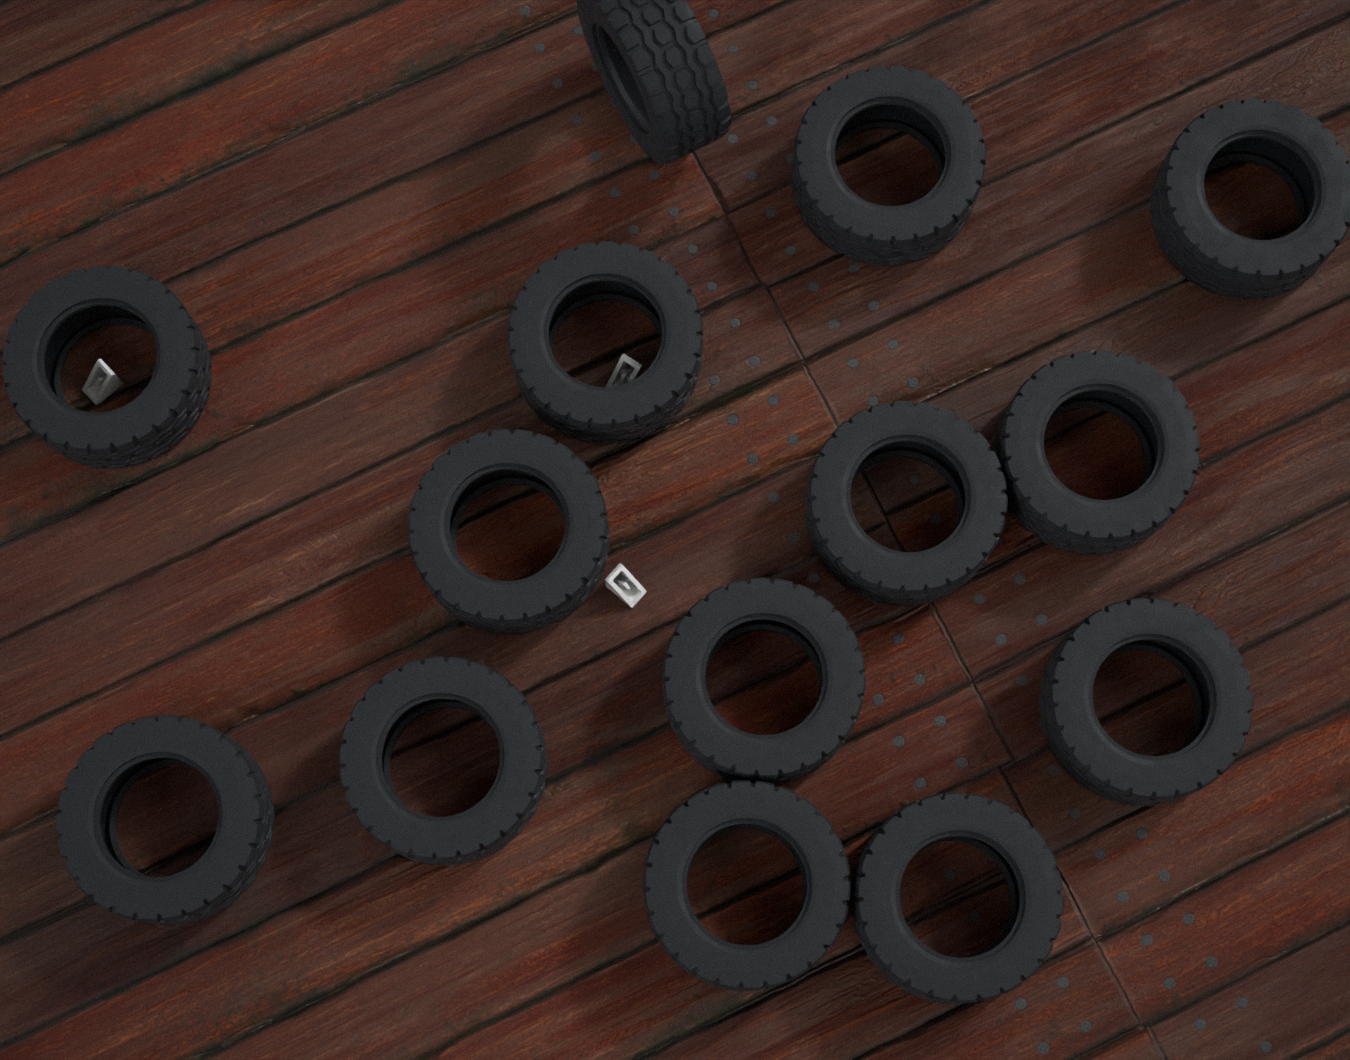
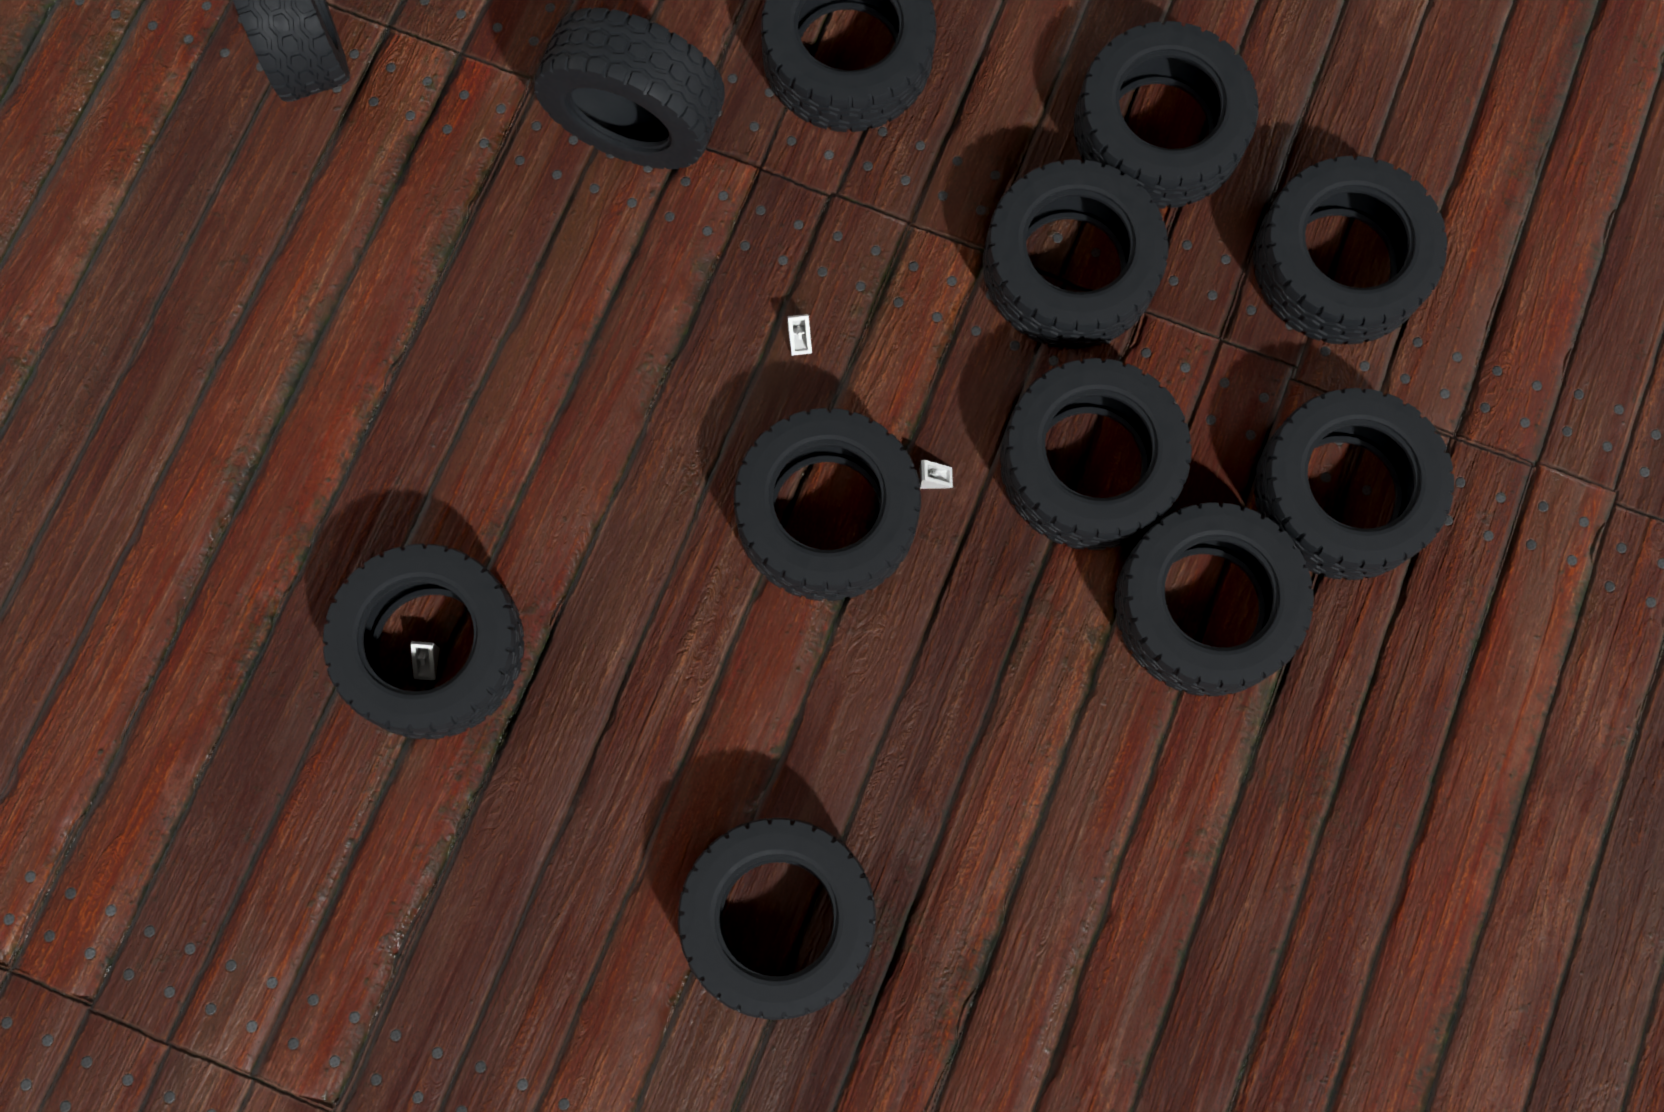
camera: 45 degrees left, 0 degrees up
black tyre [339,656,547,866] -> none
black tyre [508,241,703,444] -> none

